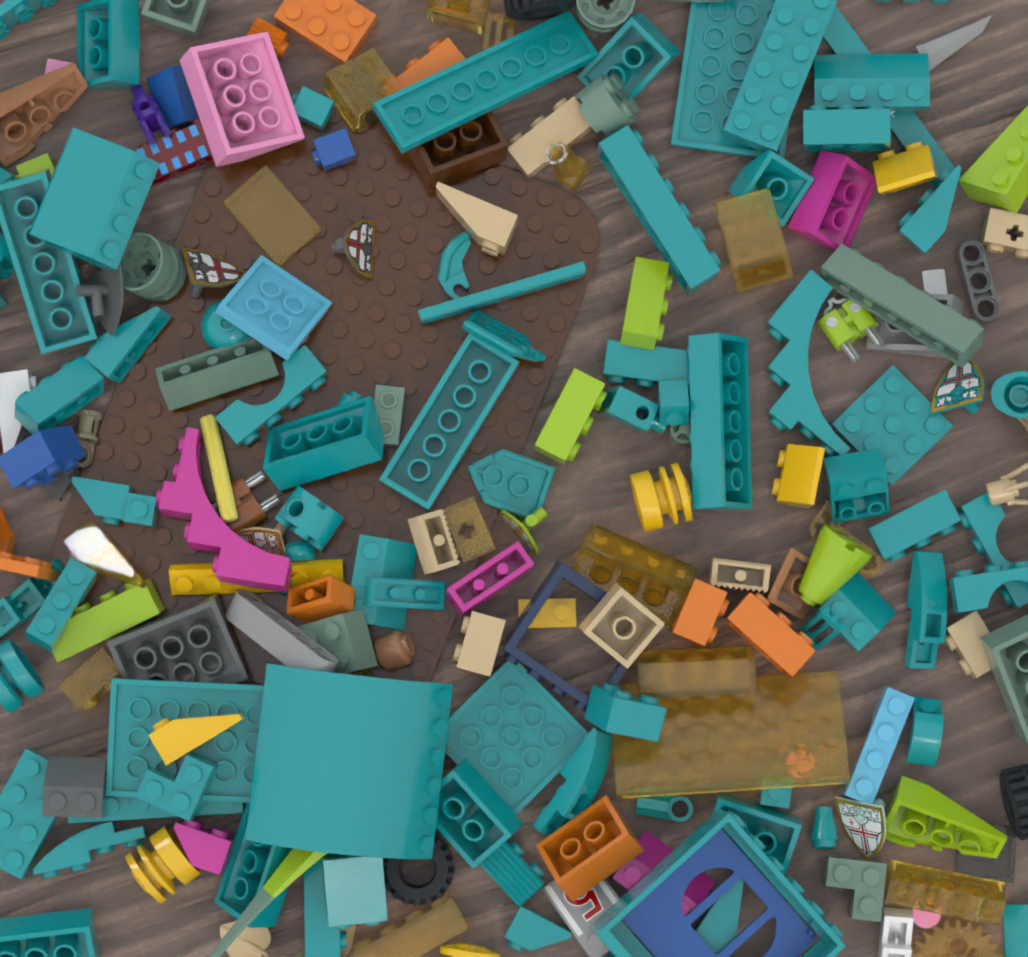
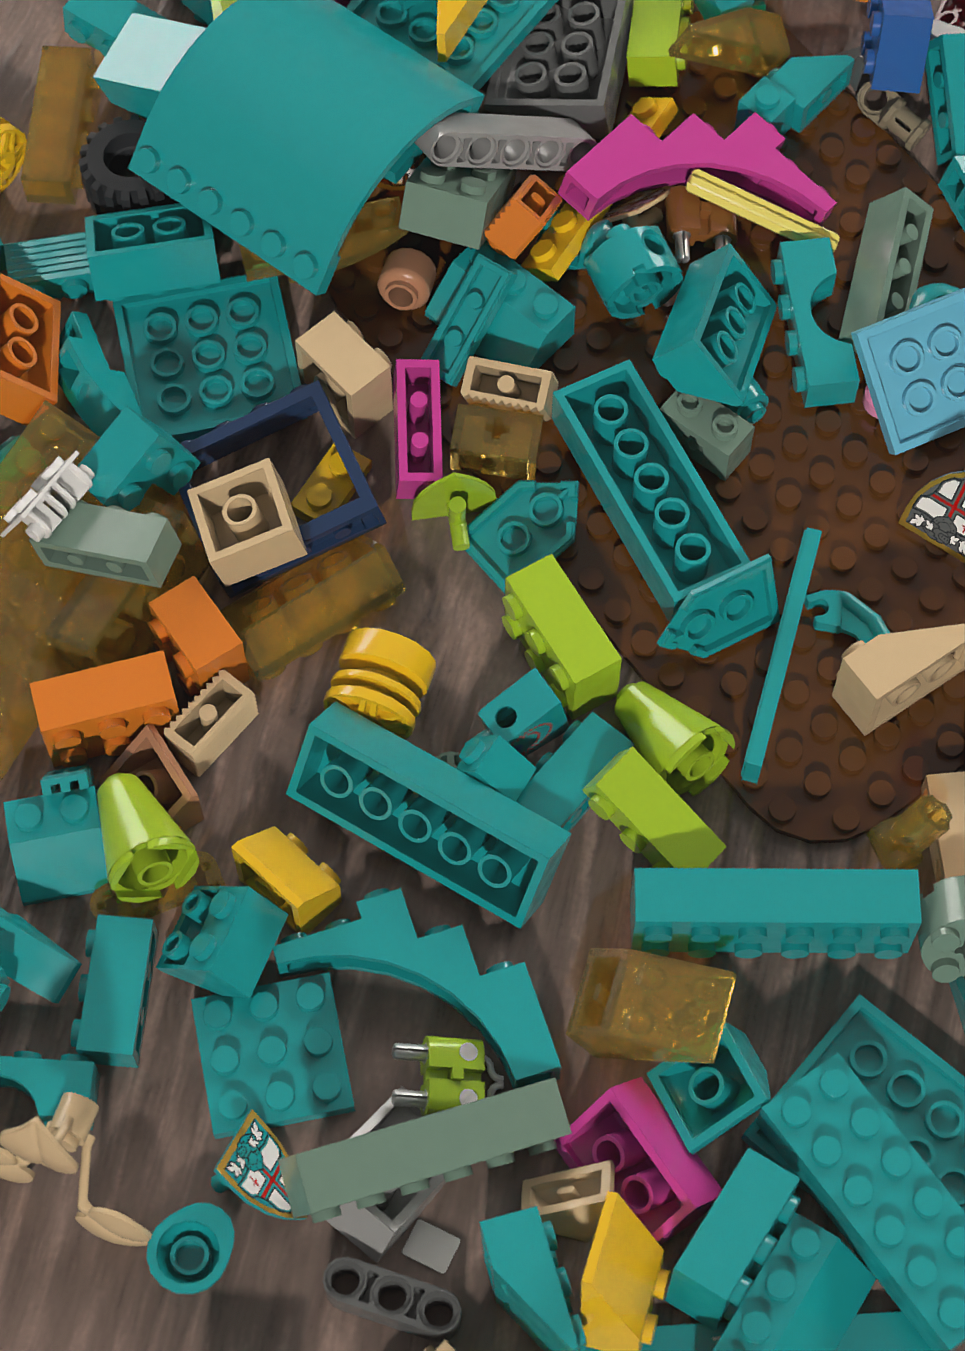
camera: 125 degrees right, 20 degrees down
none -> white hinge [0,451,95,542]
none -> sand green brick [29,500,182,588]
none -> tan slope [521,1160,615,1243]
none -> lime cone [614,681,735,796]

